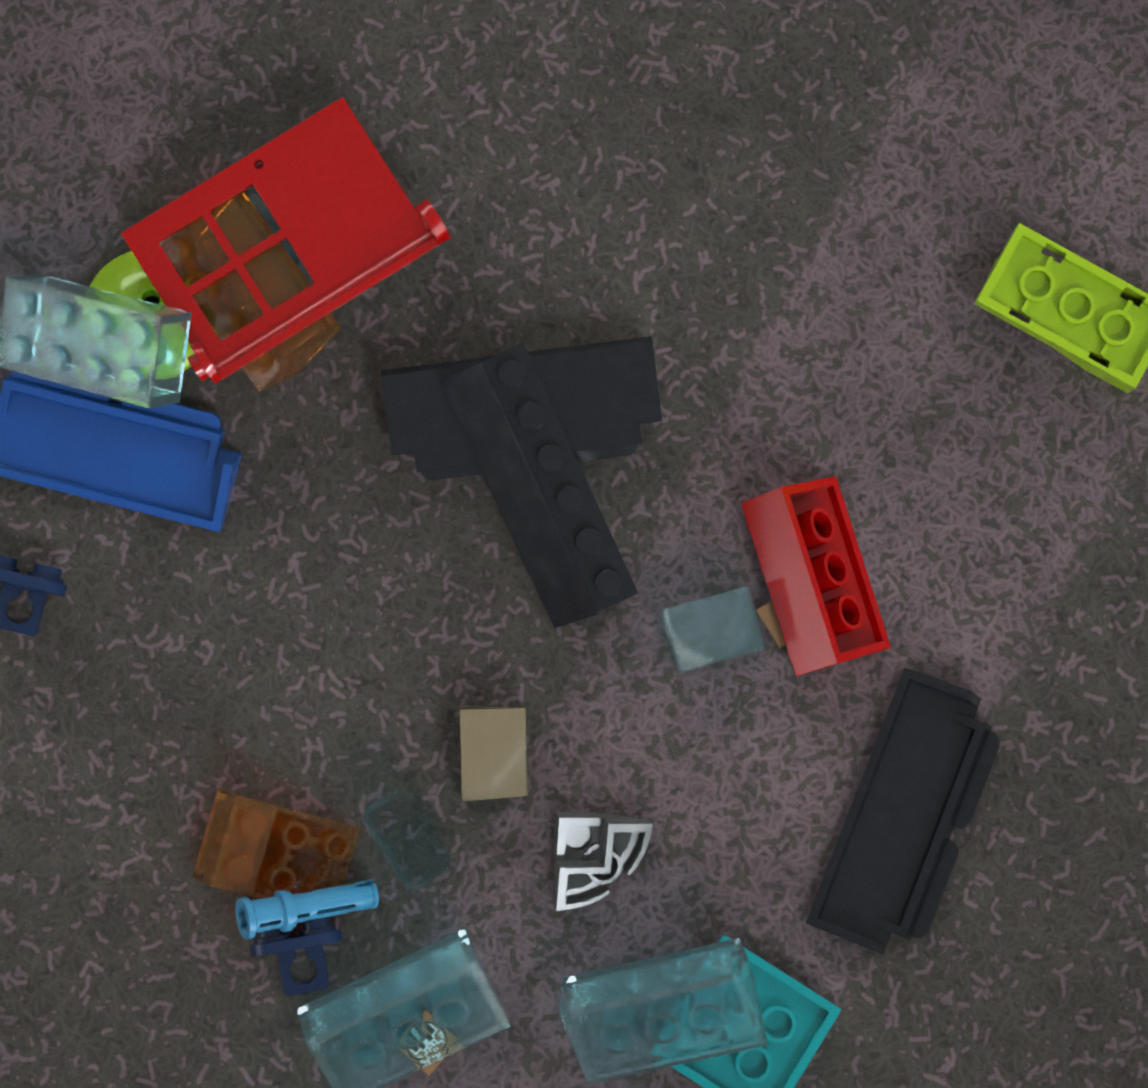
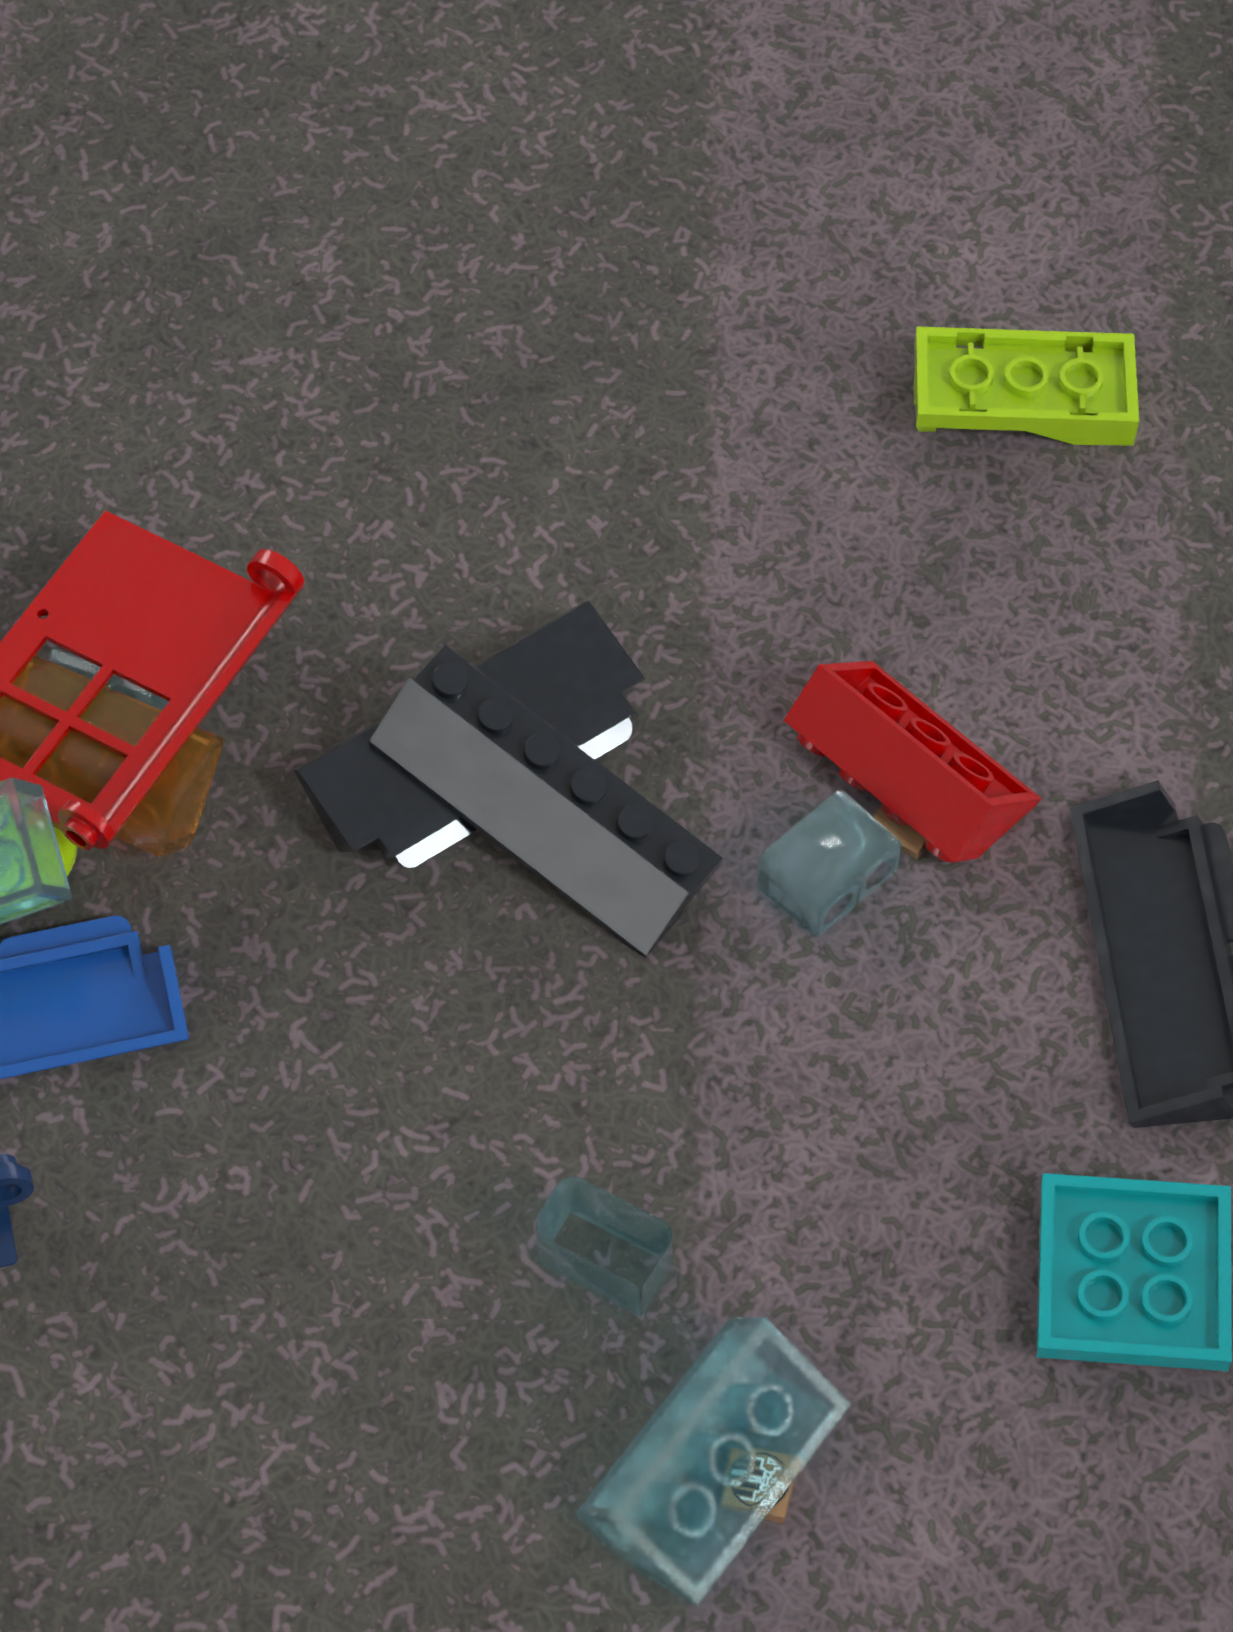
camera: 25 degrees left, 25 degrees down
clear orange slope [192,788,361,917] -> none
dark azure pin [235,879,379,940] -> none
dark blue bracket [249,917,343,996] -> none
dark tan piece [460,706,528,801] -> none
dark grey brick [553,811,653,911] -> none
clear light blue slope [559,938,767,1084] -> none

